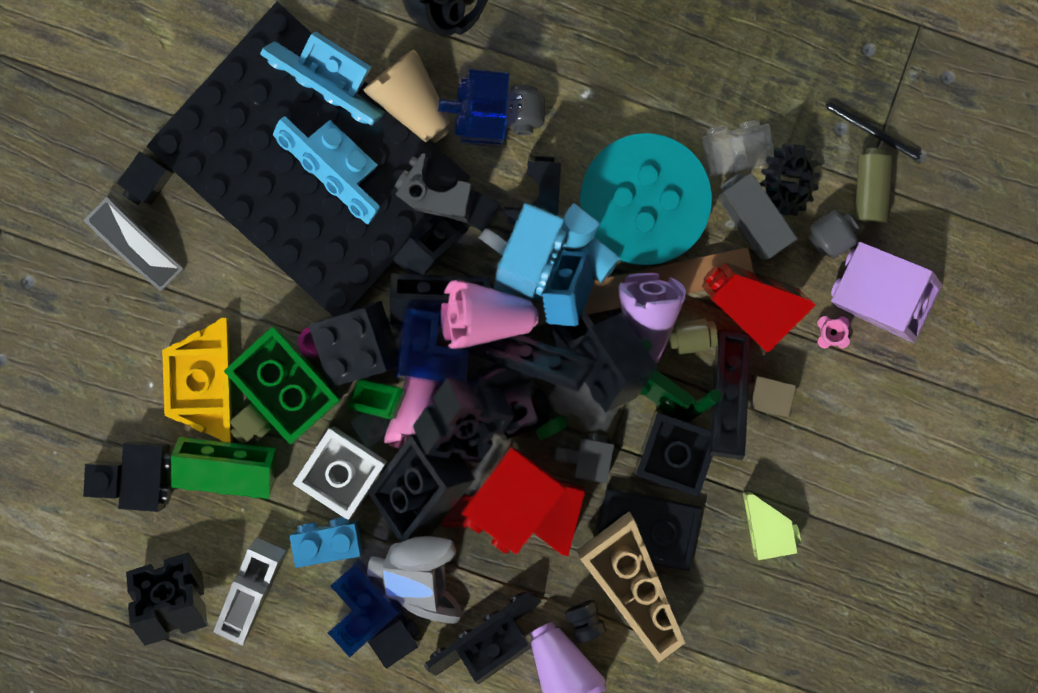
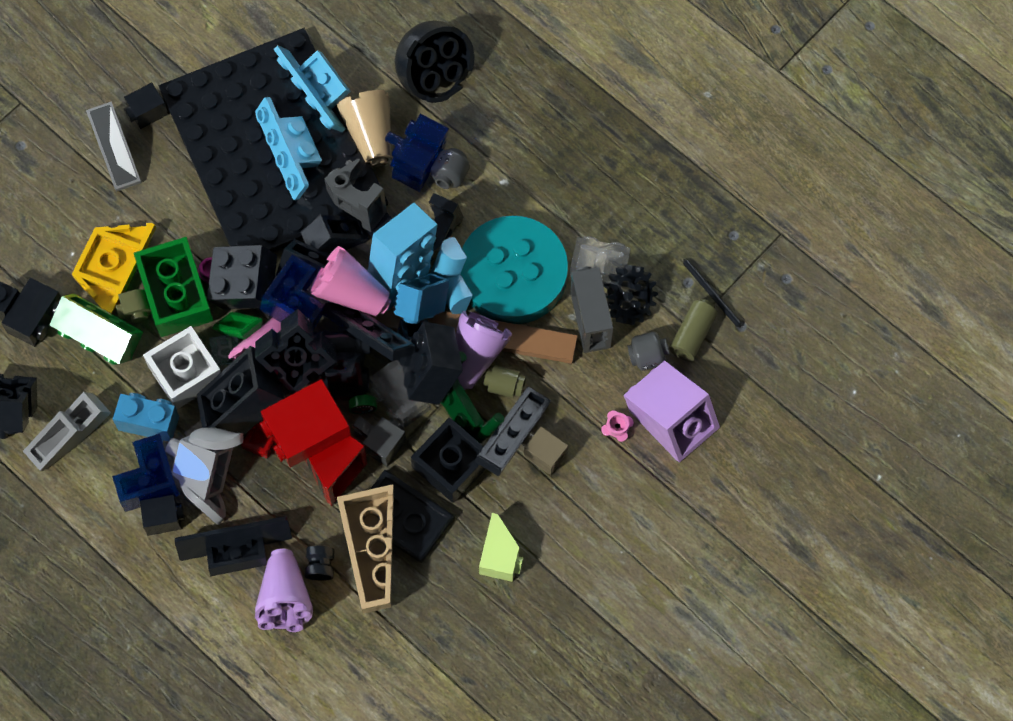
camera: 25 degrees right, 20 degrees down
red slope [702,262,816,353] -> none

